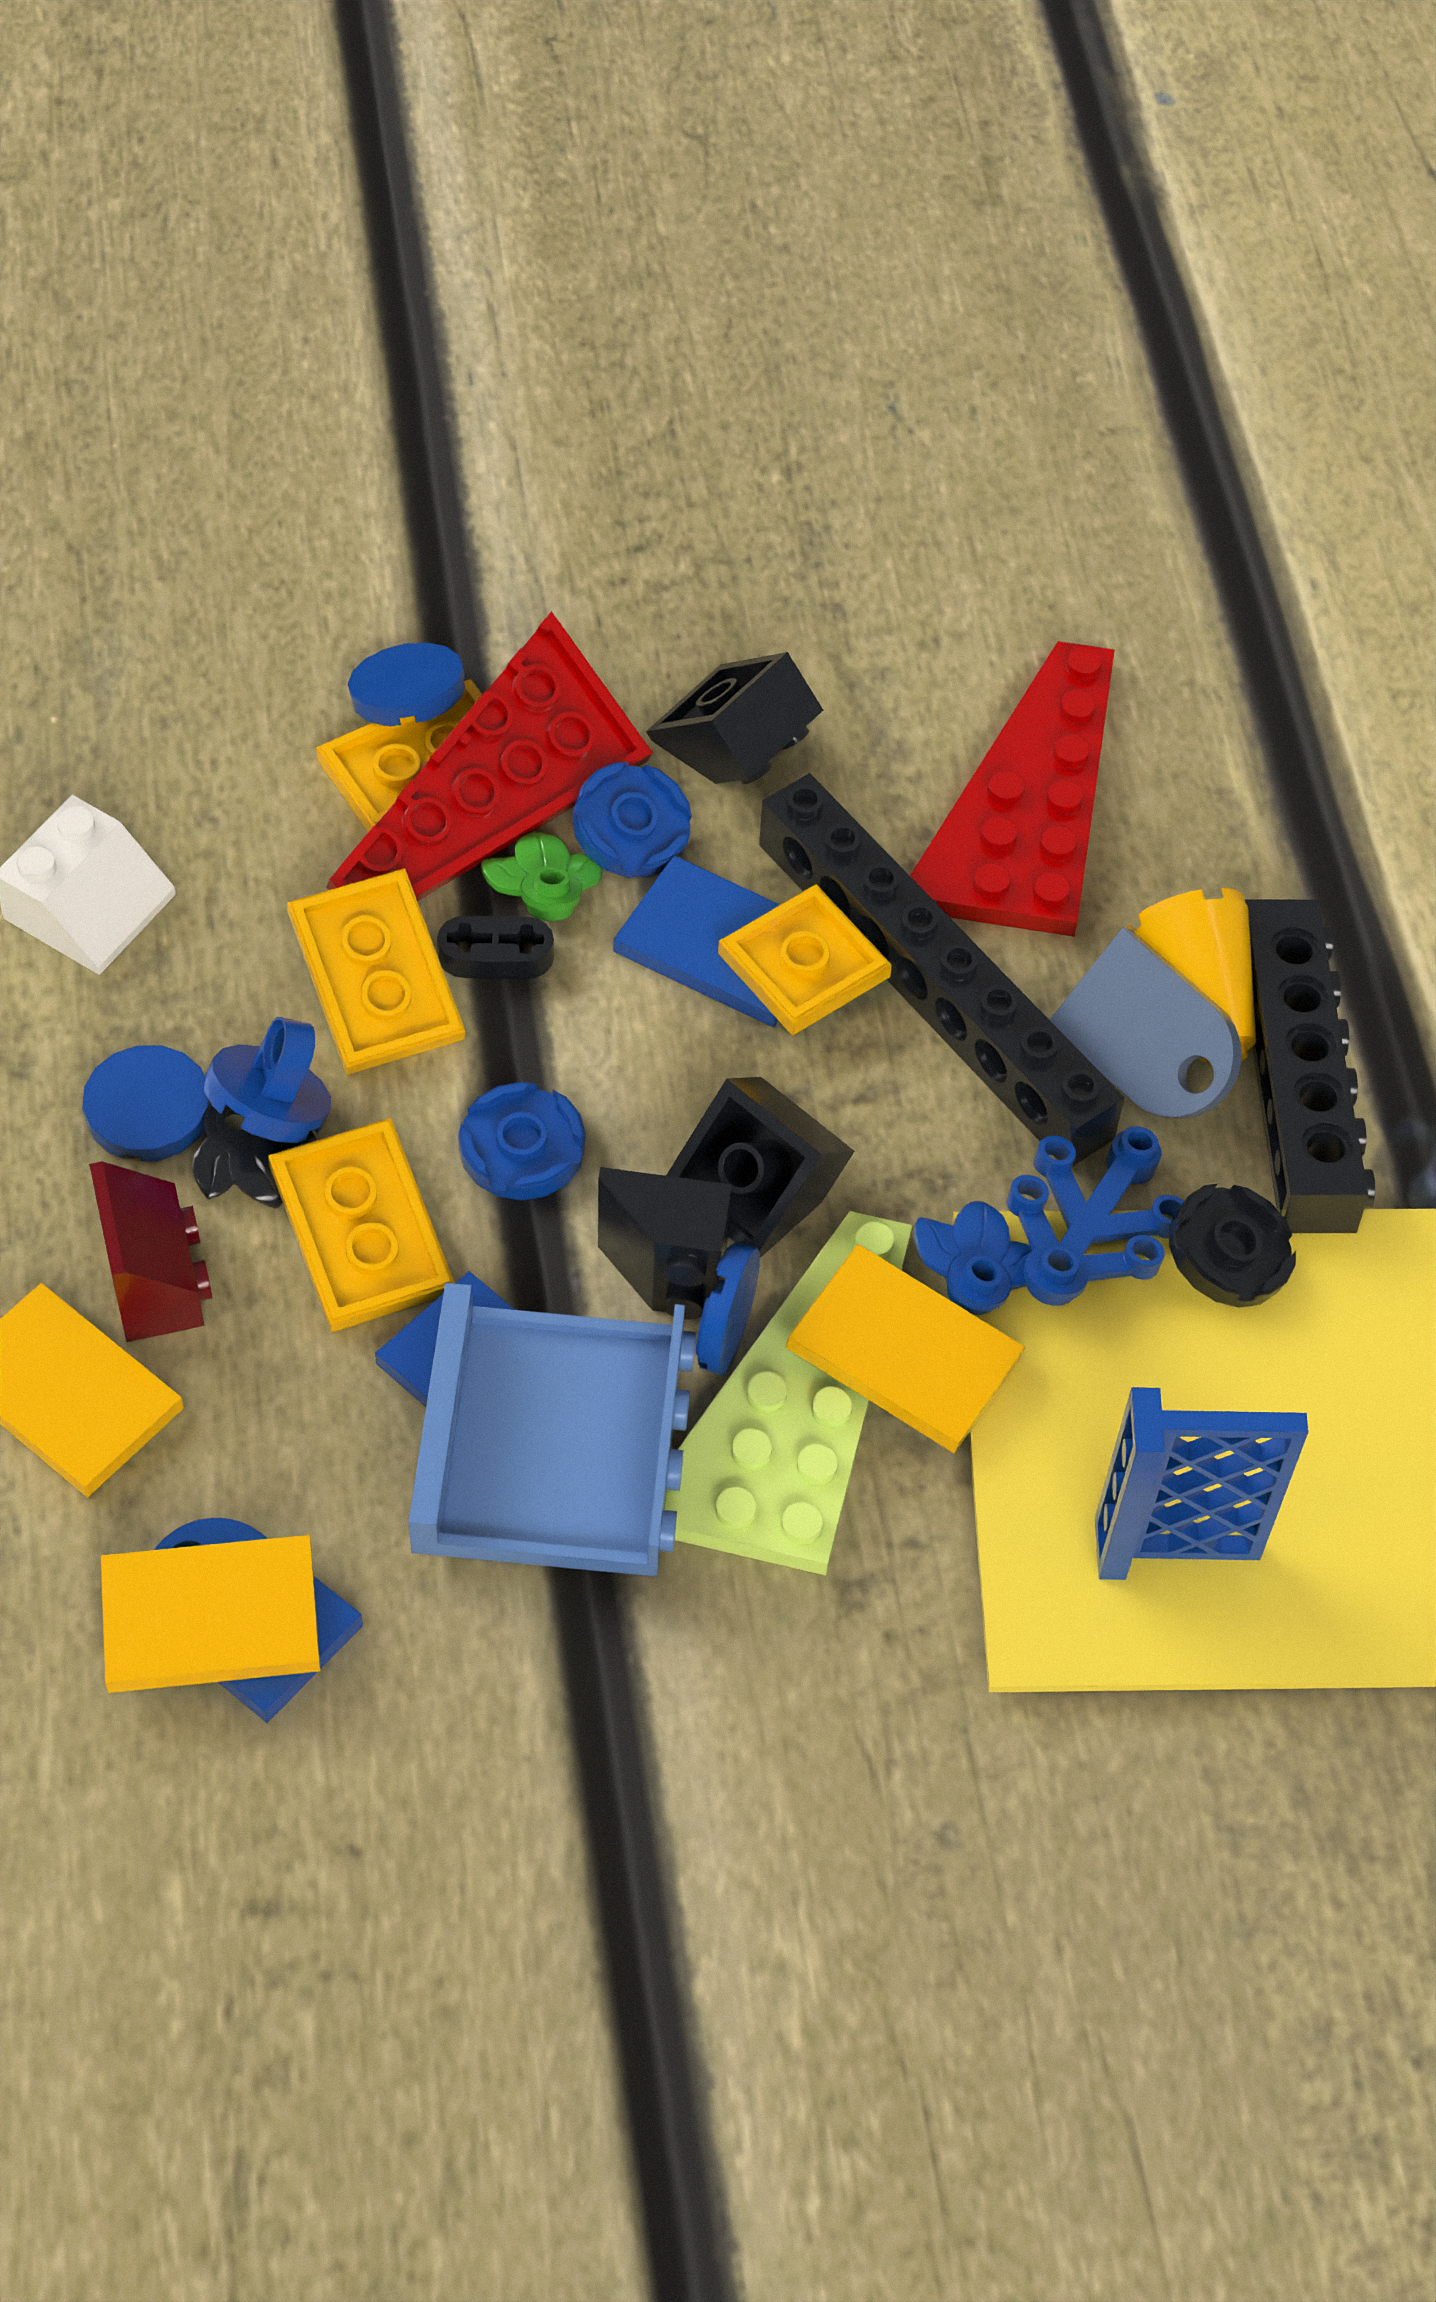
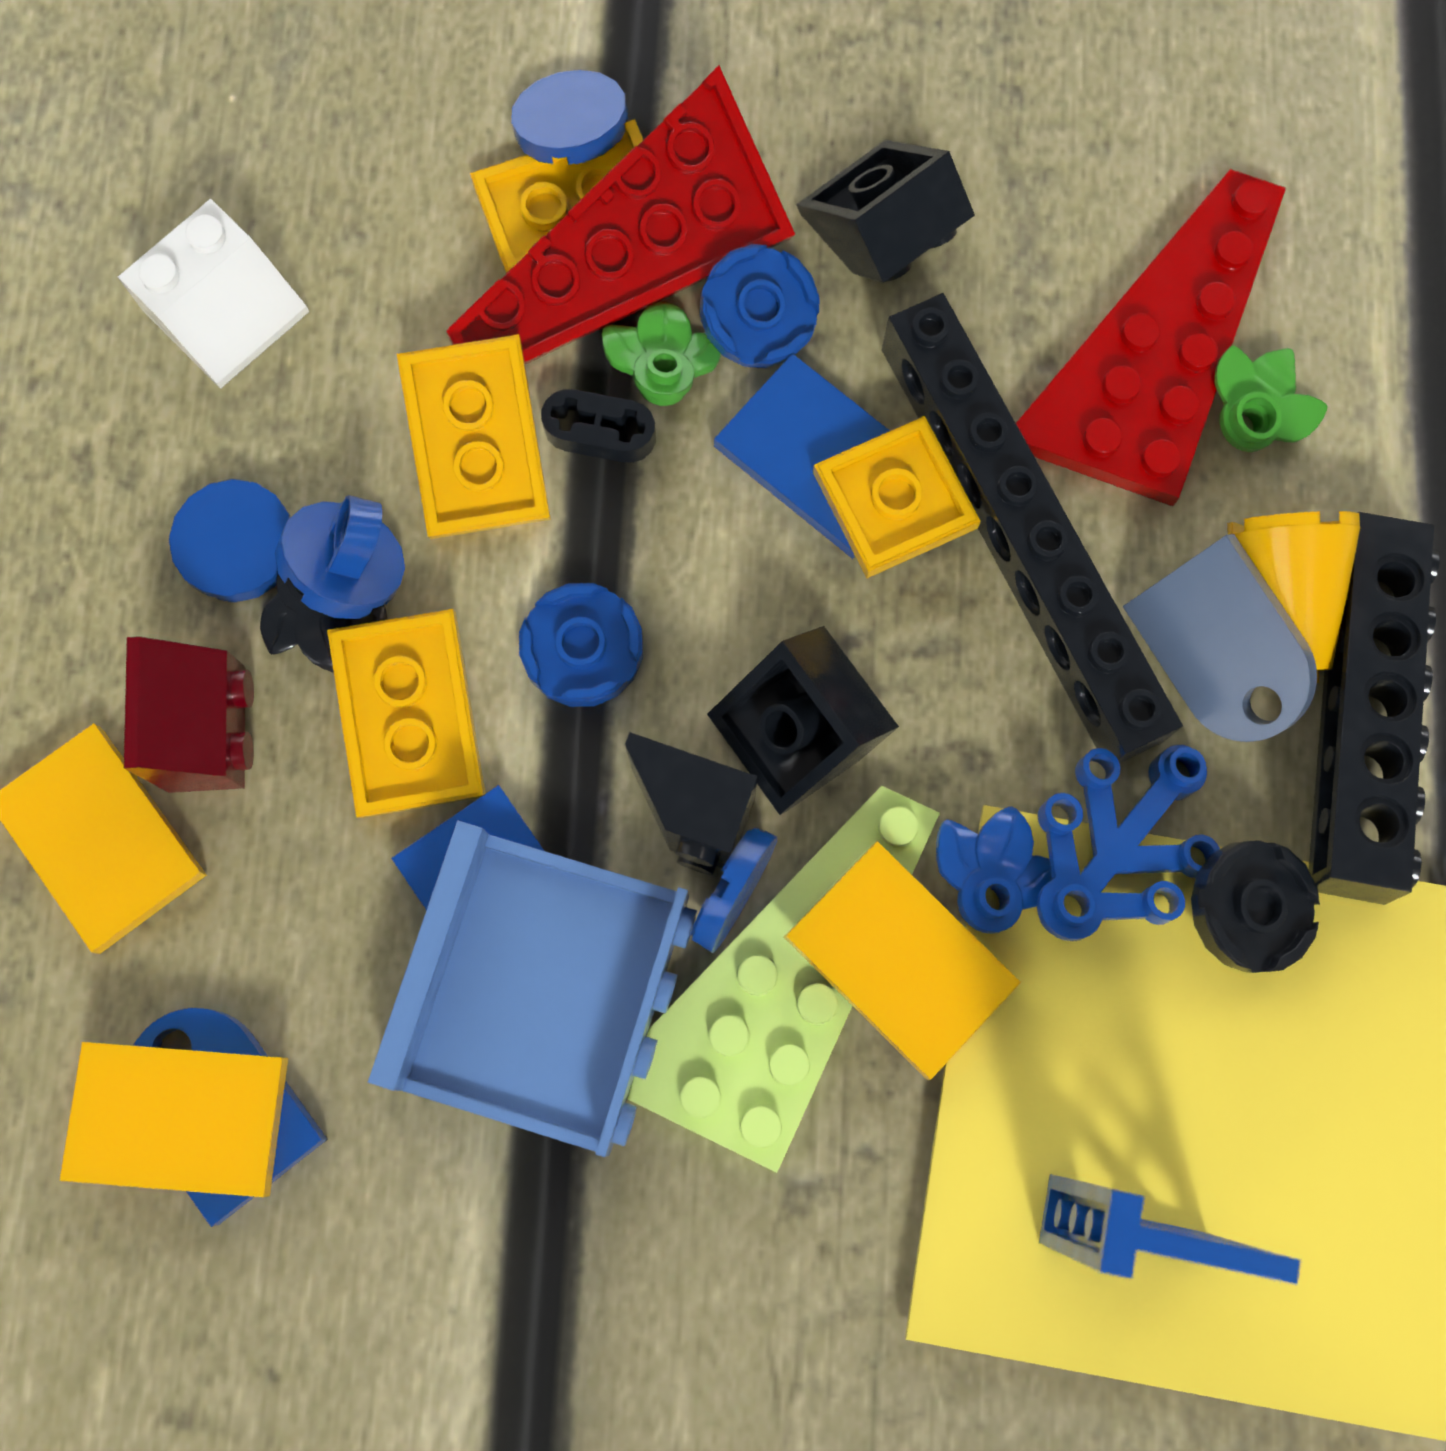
camera: 15 degrees right, 20 degrees up
none -> bright green plate [1215,345,1328,452]

